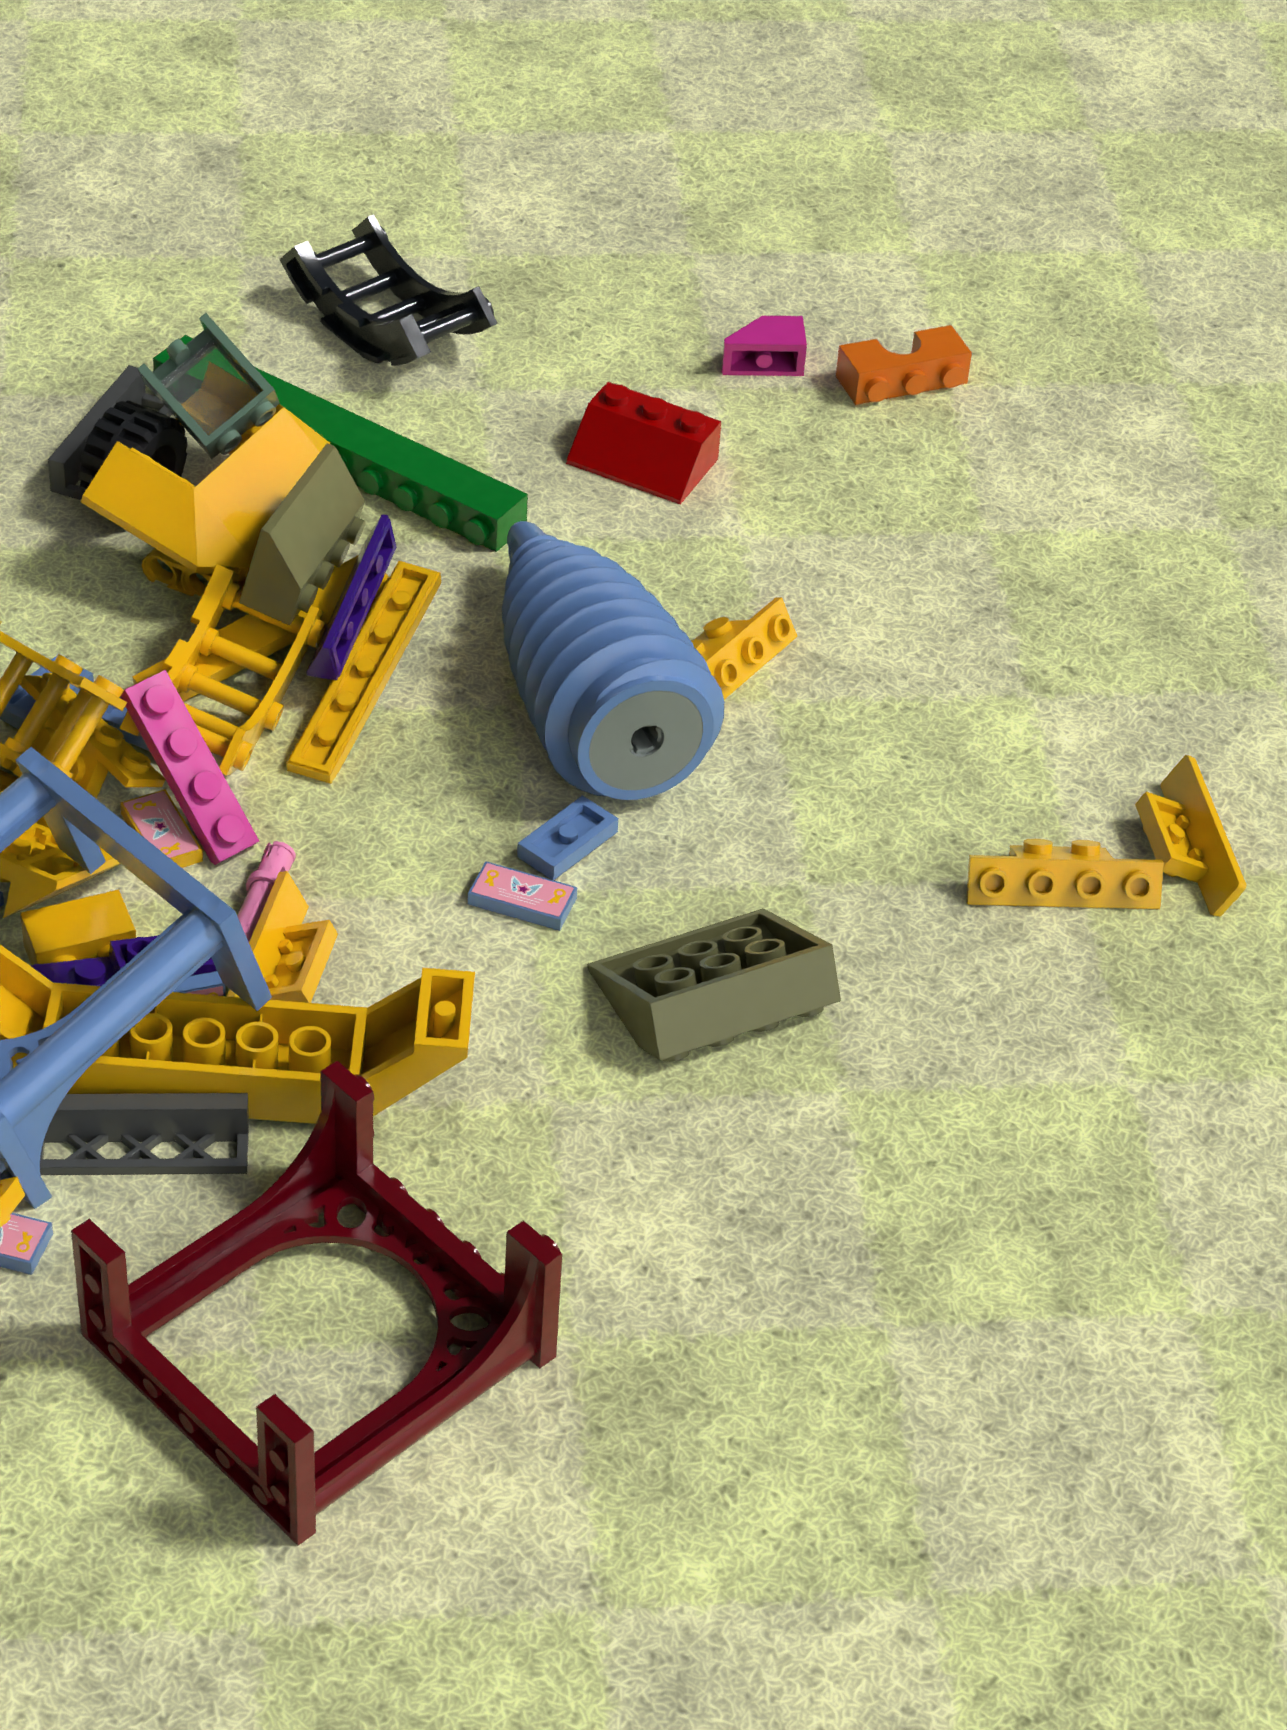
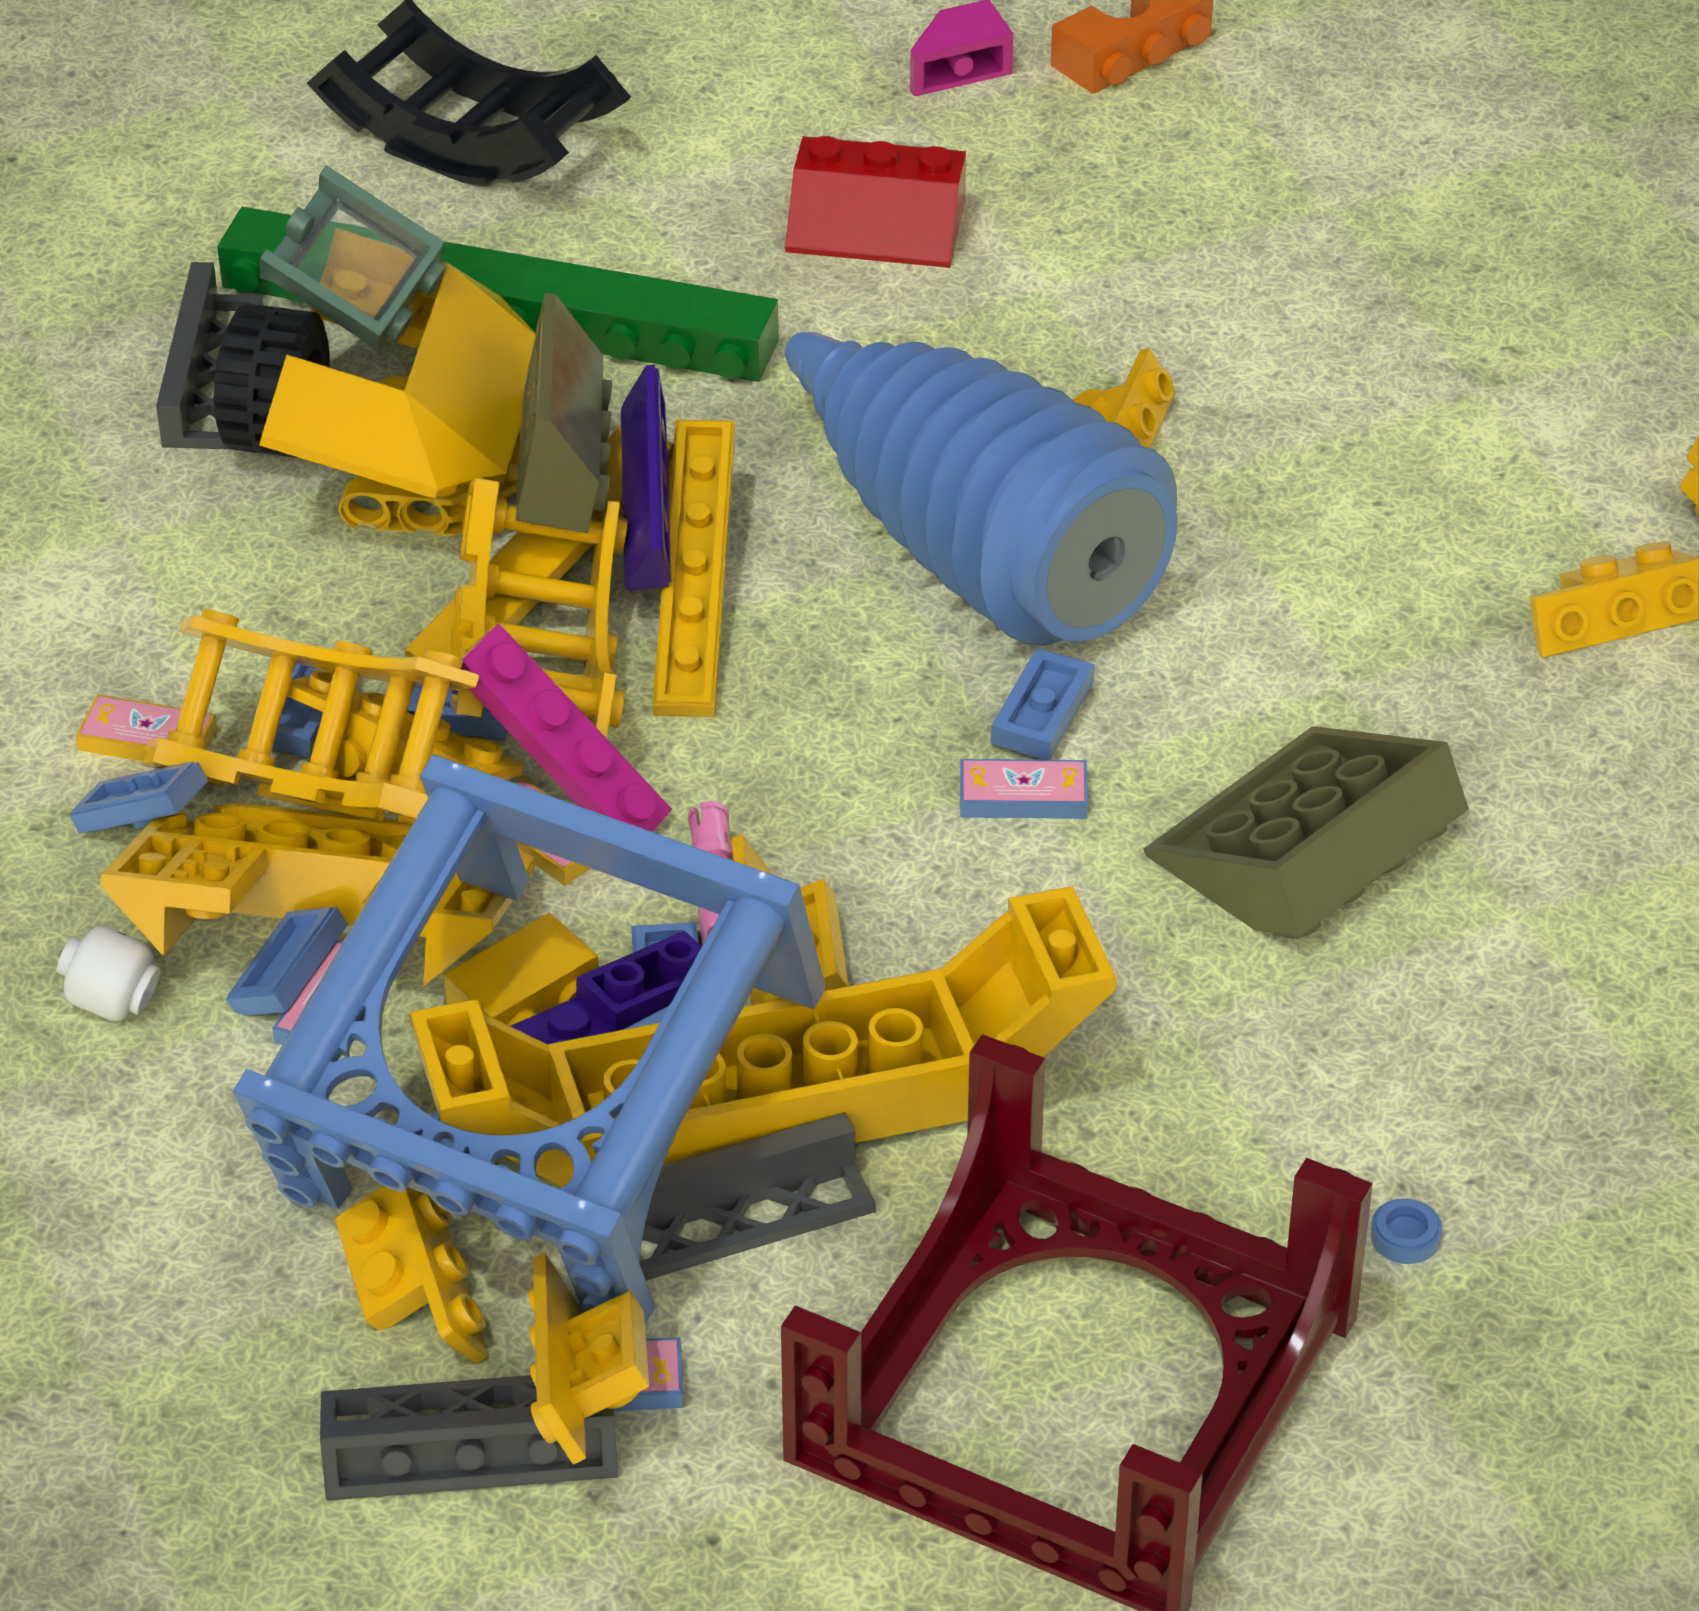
camera: 15 degrees left, 0 degrees up
none -> medium blue tile [1371,1199,1442,1264]

